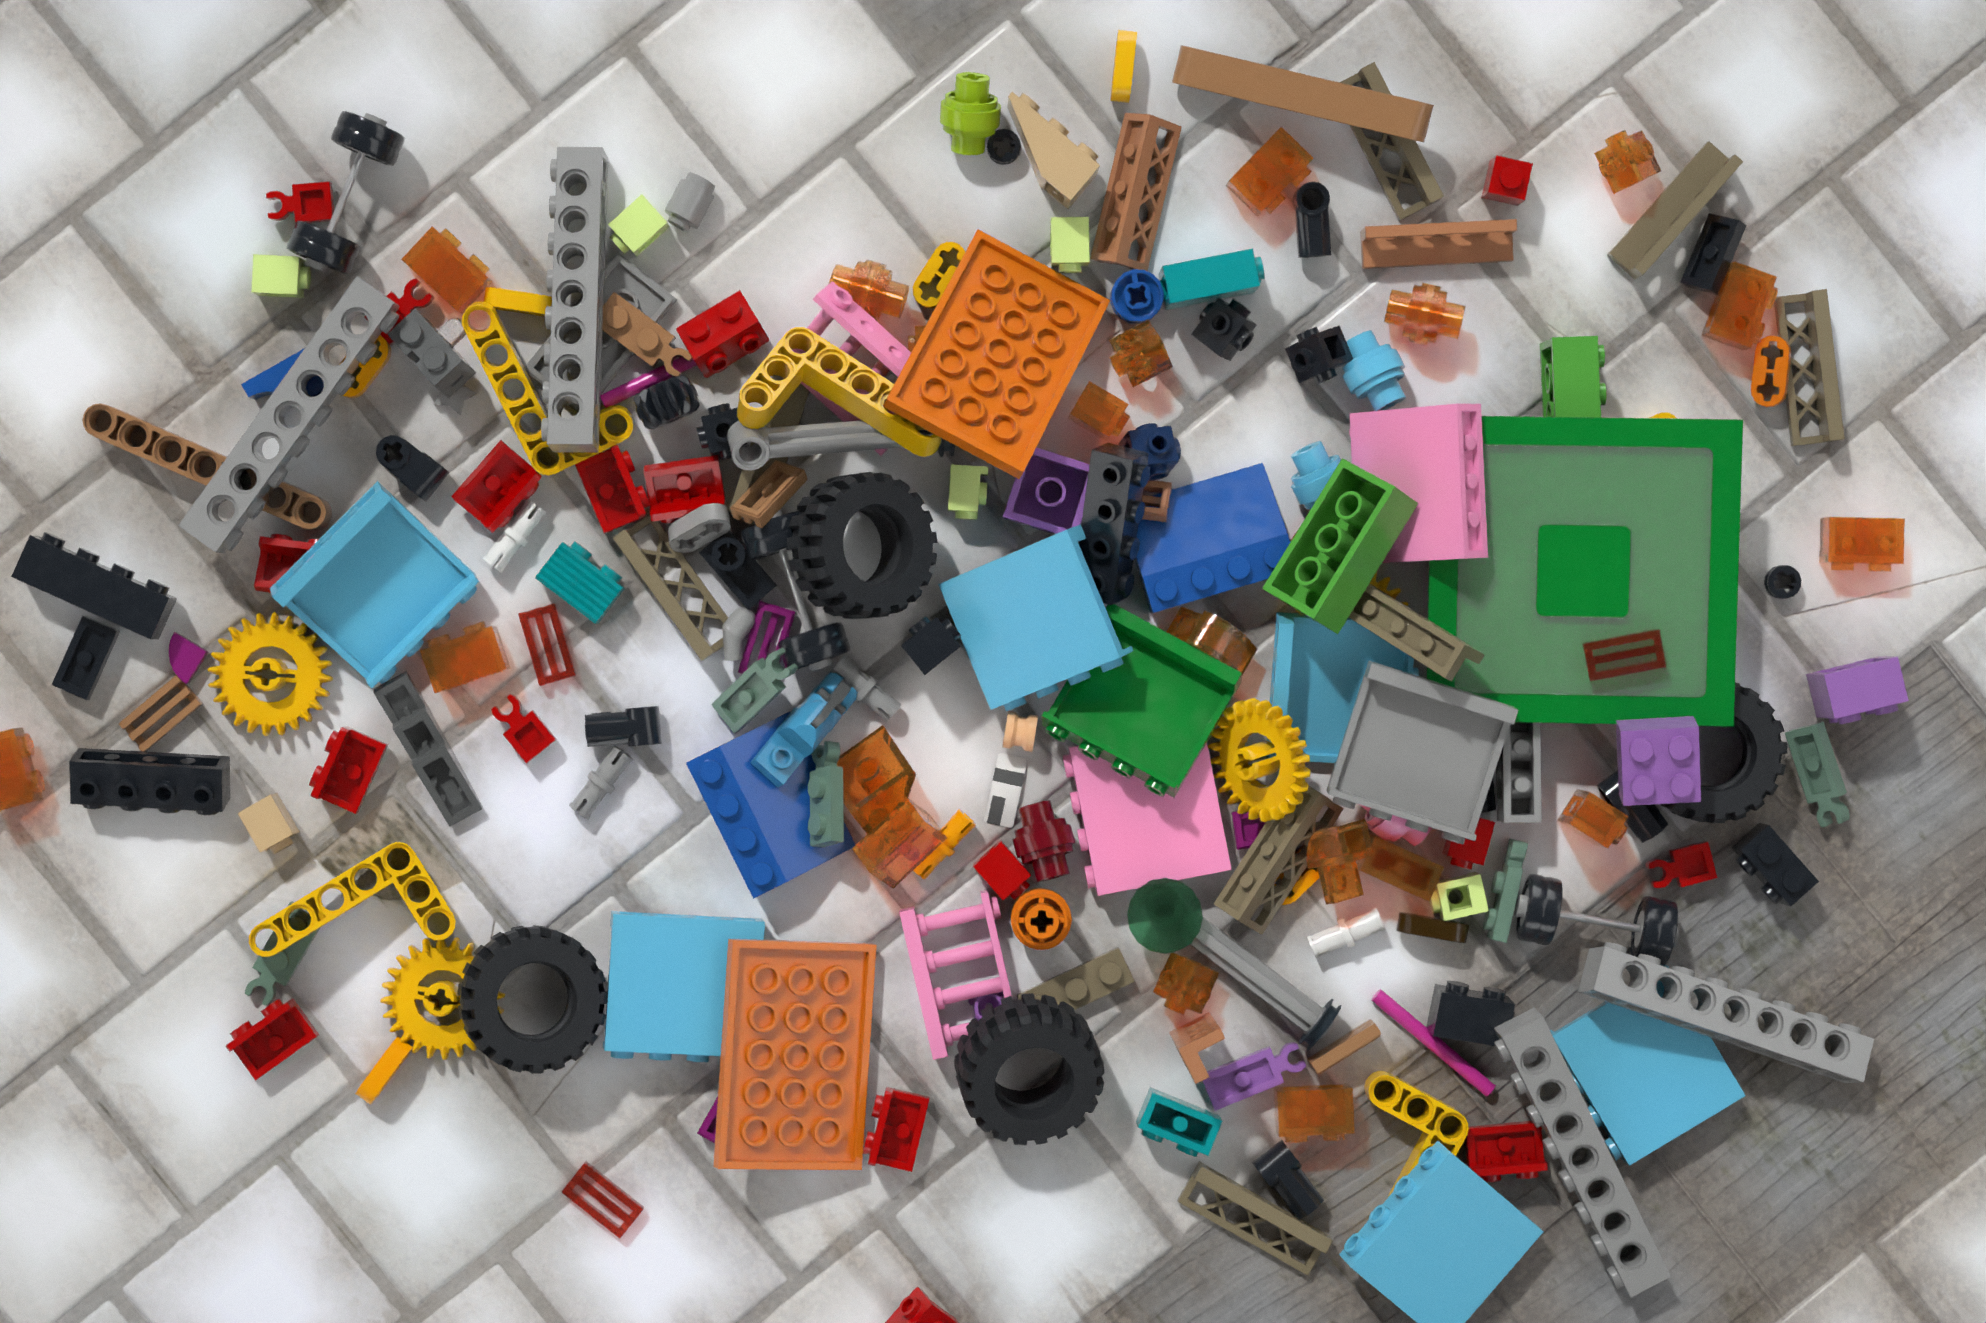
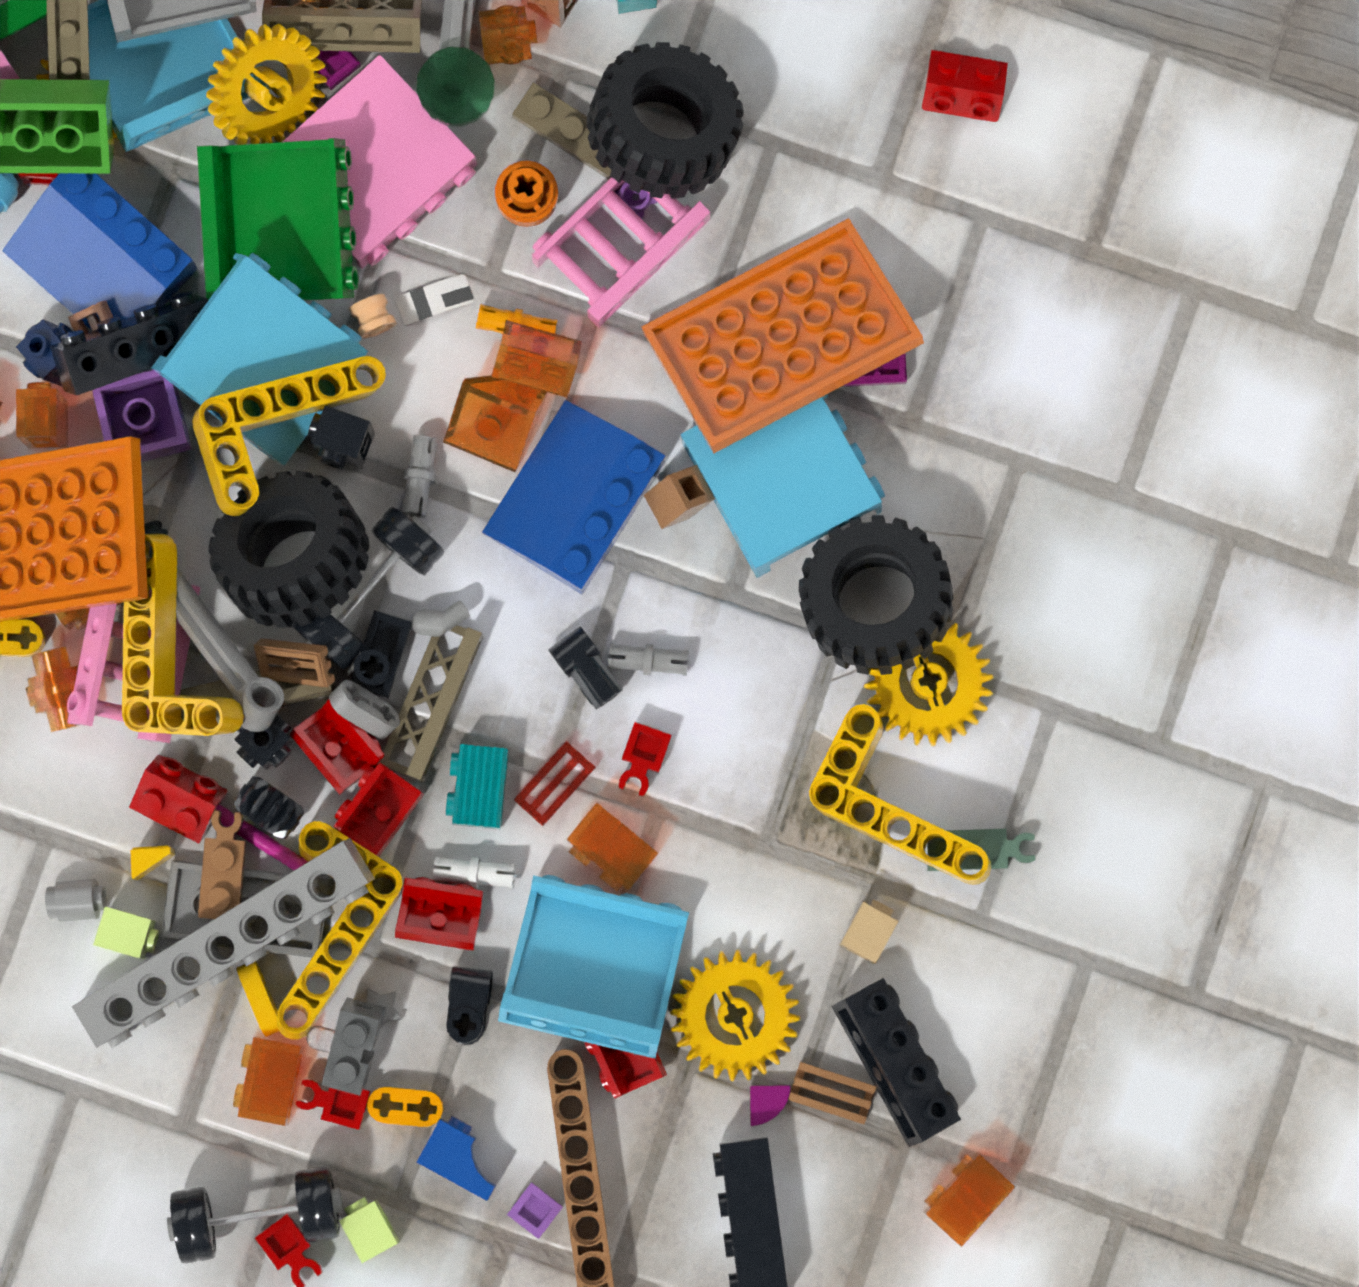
camera: 135 degrees left, 5 degrees down
black plate [52,616,120,700] -> none
light grey brick [178,276,400,553] -> none
red bracket [225,998,319,1081] -> none
red bracket [309,726,389,814] -> none
light orange beam [355,1036,413,1105] -> none
dark grey slope [373,671,483,827] -> none
clear red tile [561,1161,644,1238] -> none
sand green plate [711,648,797,734] -> none
magenta tile [737,601,796,674] -> none
dark azure plate [750,672,858,787] -> none
sand green plate [808,741,844,848] -> none
red bracket [863,1087,930,1172] -> none
yellowish green brick [948,464,989,520] -> none
red brick [973,840,1031,900] -> none
dark red piece [1012,800,1075,882] -> none
clear orange brick [1166,606,1258,675] -> none
none -> yellow slope [130,845,175,880]
none -> yellow beam [192,356,386,516]
none -> medium lavender plate [507,1182,563,1239]
none -> medium nougat brick [644,465,715,529]

